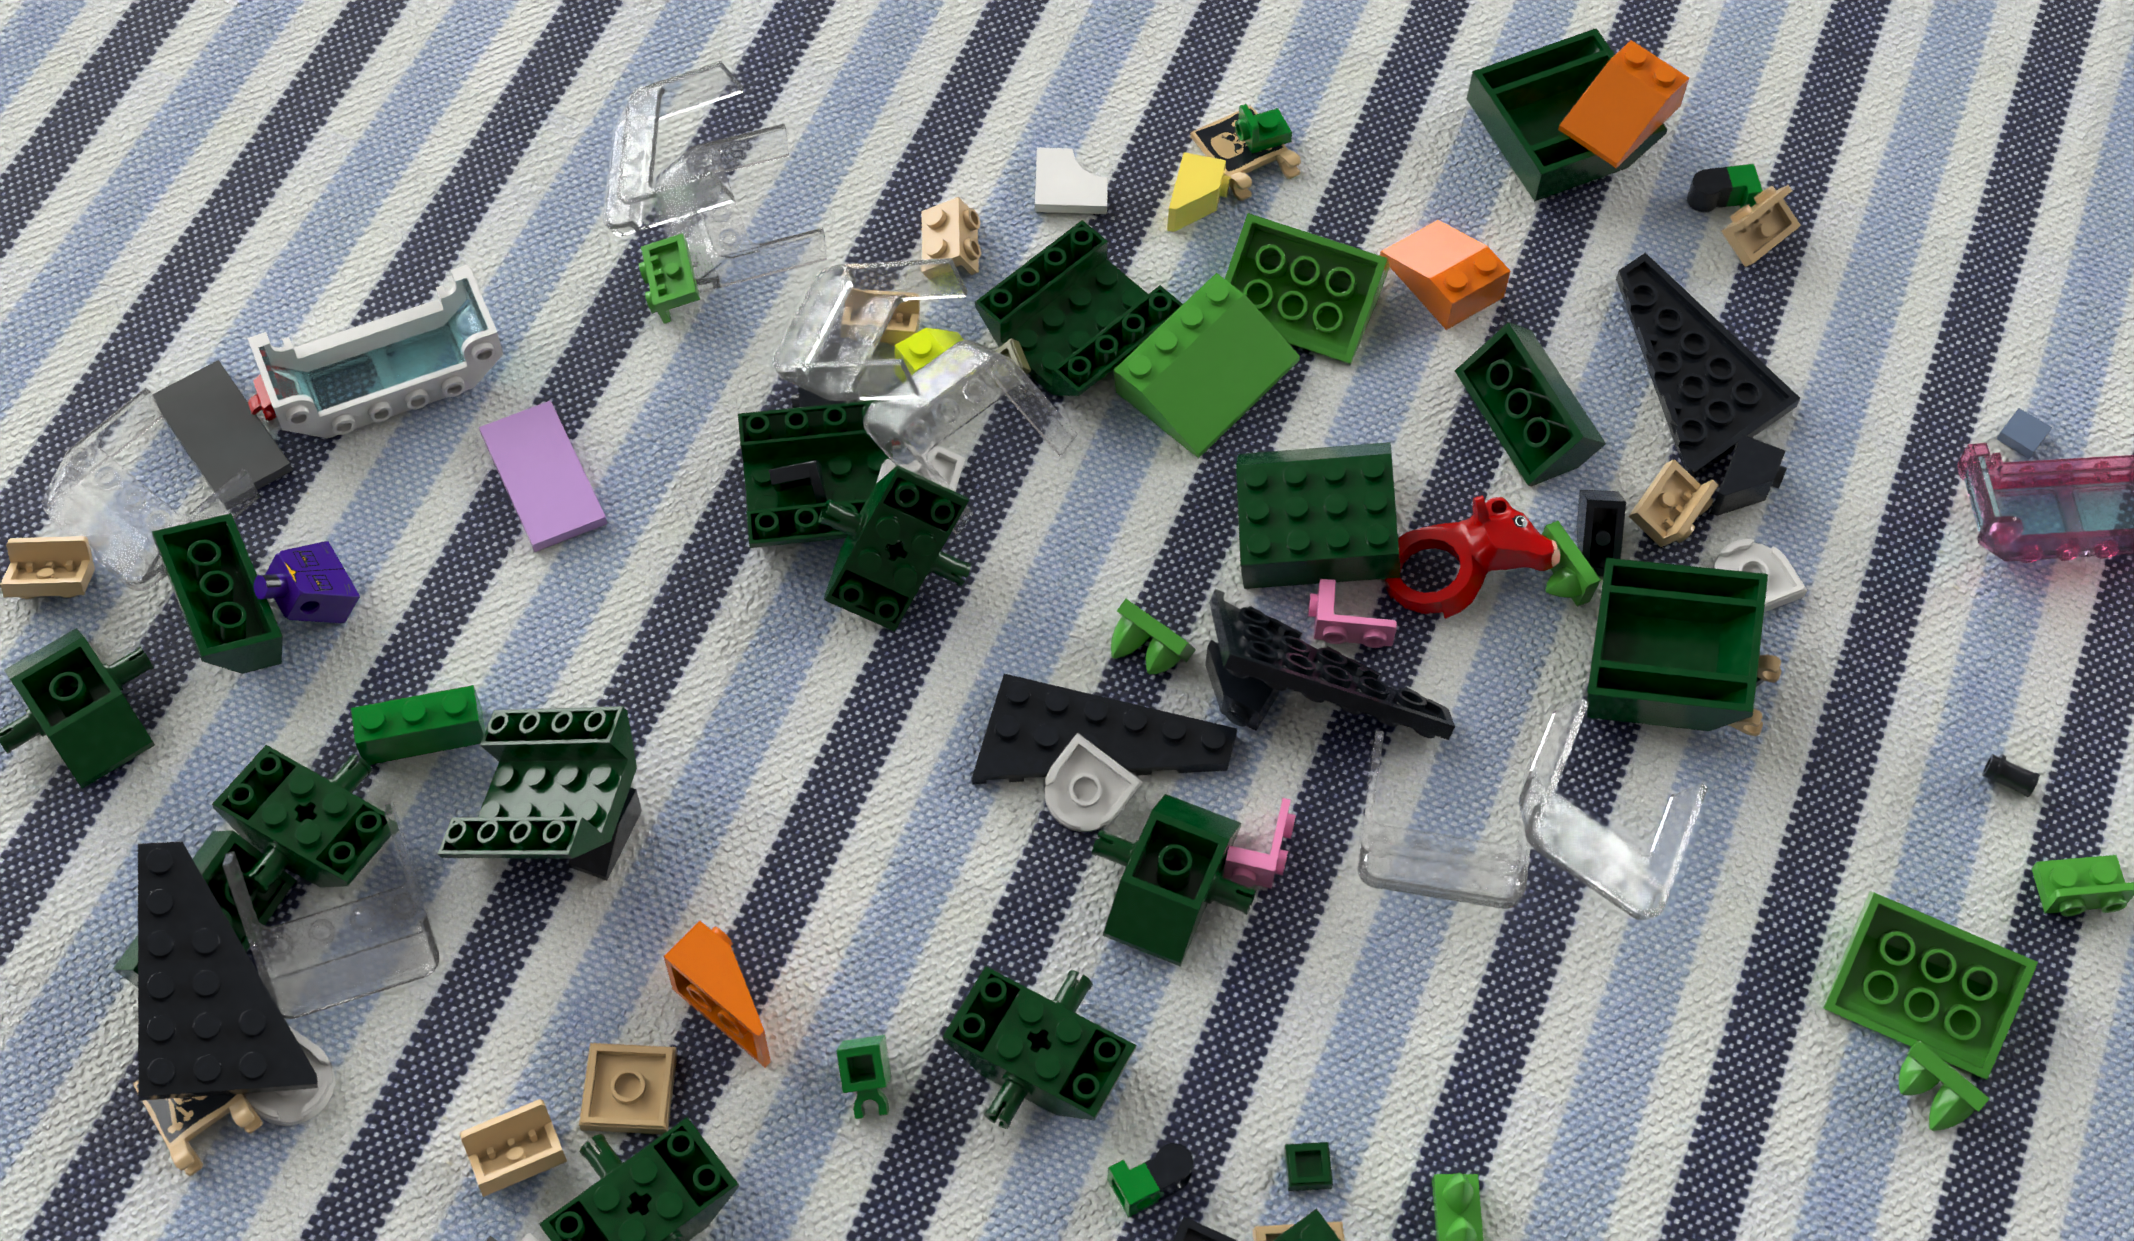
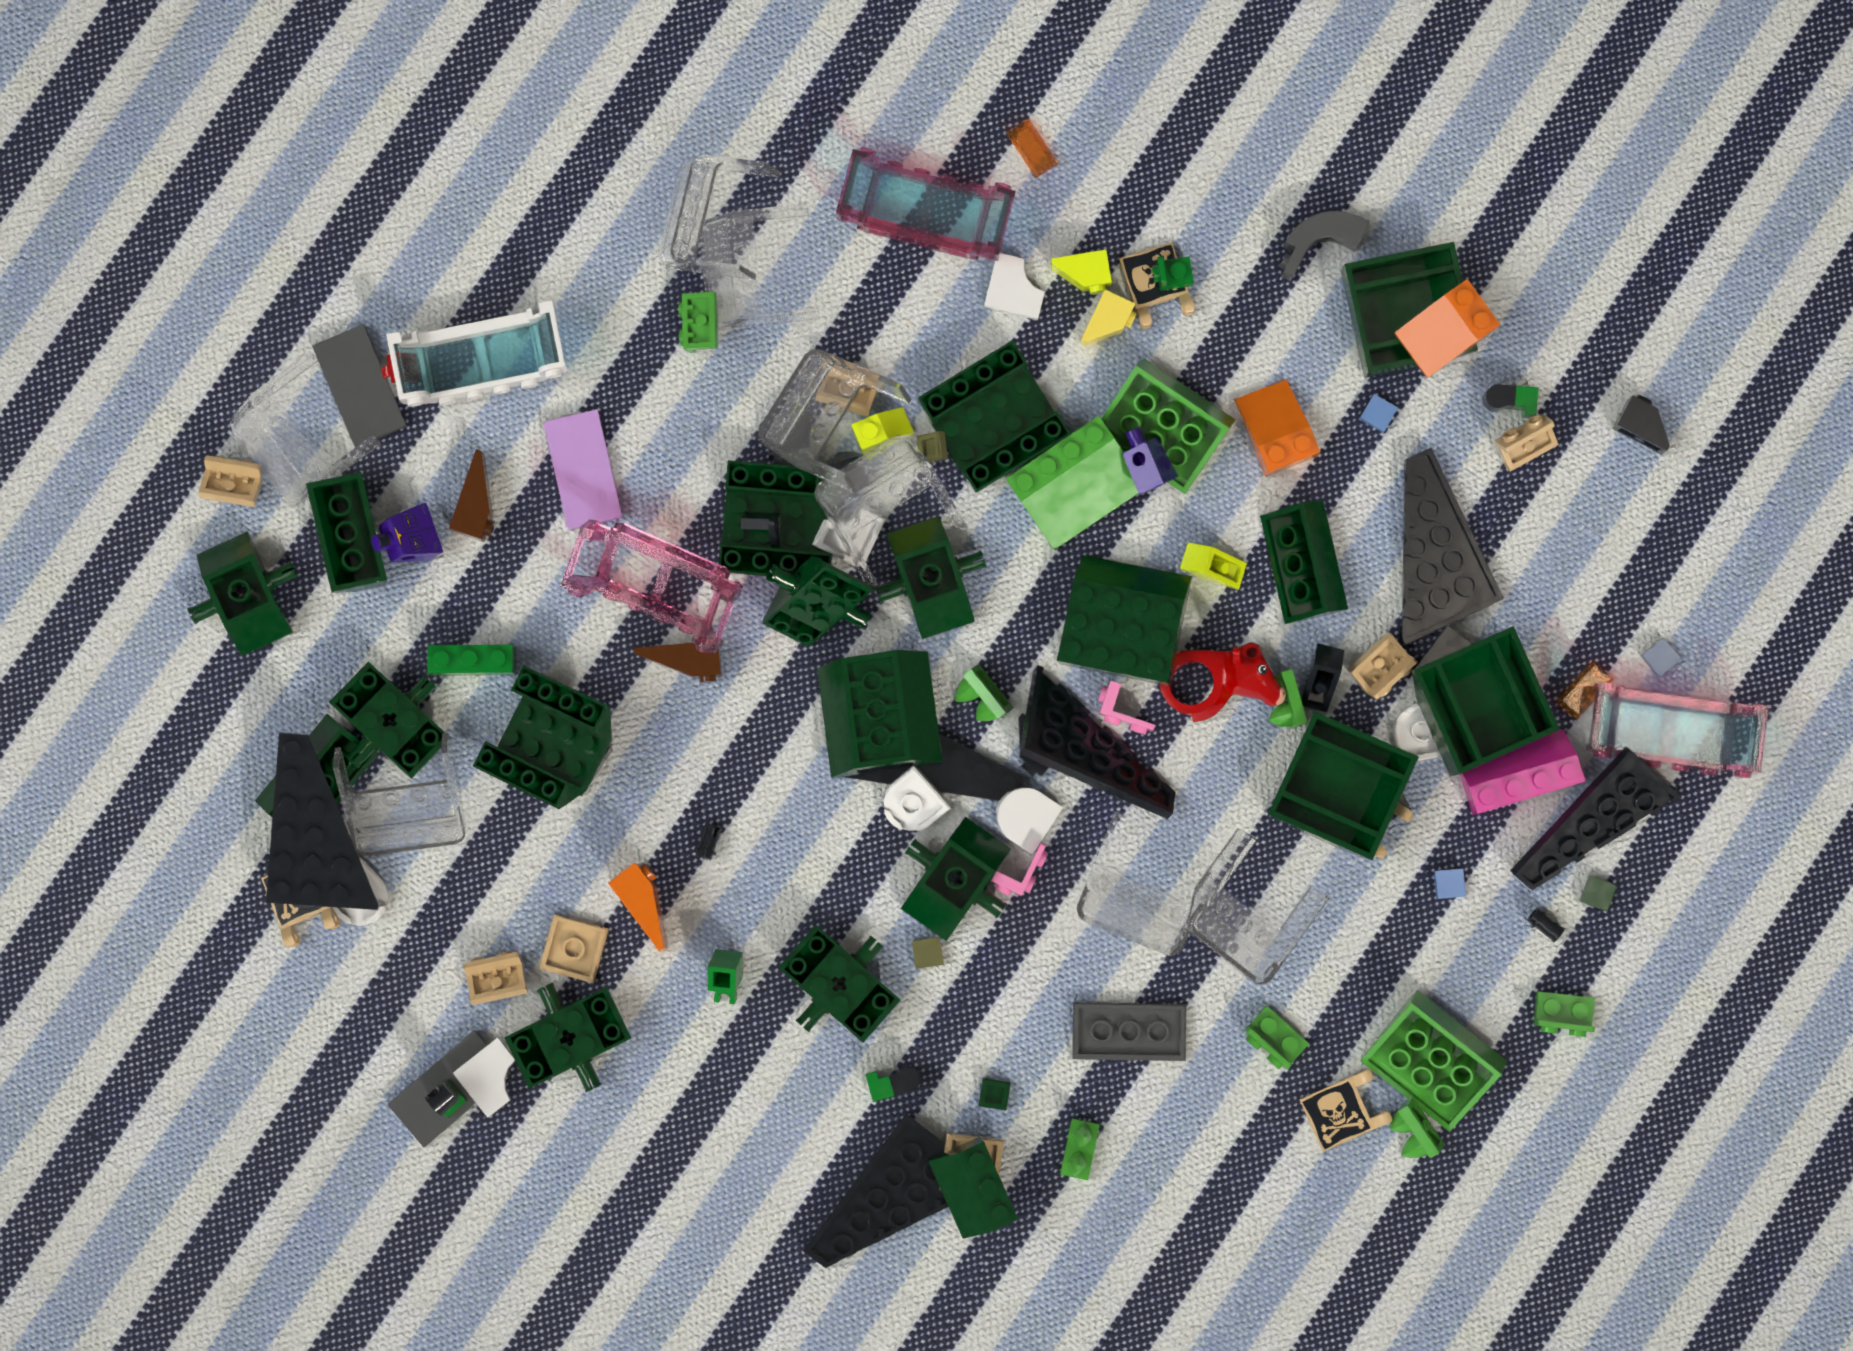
camera: 15 degrees right, 25 degrees up
tan bracket [922,197,981,277] -> none
none -> reddish brown slope [449,449,495,542]
none -> clear pink windscreen [560,519,743,654]
none -> reddish brown slope [634,641,722,683]
none -> black pin [694,823,722,860]
none -> dark green slope [817,650,943,778]
none -> windscreen [836,147,1016,261]
none -> dark green slope [875,516,987,640]
none -> olive tile [912,937,944,969]
none -> white tile [996,787,1063,855]
none -> clear orange tile [1006,118,1059,179]
none -> neon yellow slope [1050,250,1112,295]
none -> dark grey tile [1072,1002,1186,1061]
none -> torso [1123,427,1179,495]
none -> neon yellow slope [1180,542,1247,590]
none -> bright green bracket [1244,1006,1309,1069]
none -> dark grey arch [1280,211,1370,282]
none -> flag [1299,1069,1392,1152]
none -> medium blue tile [1359,394,1398,433]
none -> dark green slope [1412,626,1560,777]
none -> medium blue tile [1434,868,1466,899]
none -> dark pink slope [1460,729,1586,815]
none -> black wing [1510,746,1682,890]
none -> clear orange tile [1556,661,1614,721]
none -> dark green tile [1579,875,1617,912]
none -> black slope [1612,395,1670,455]

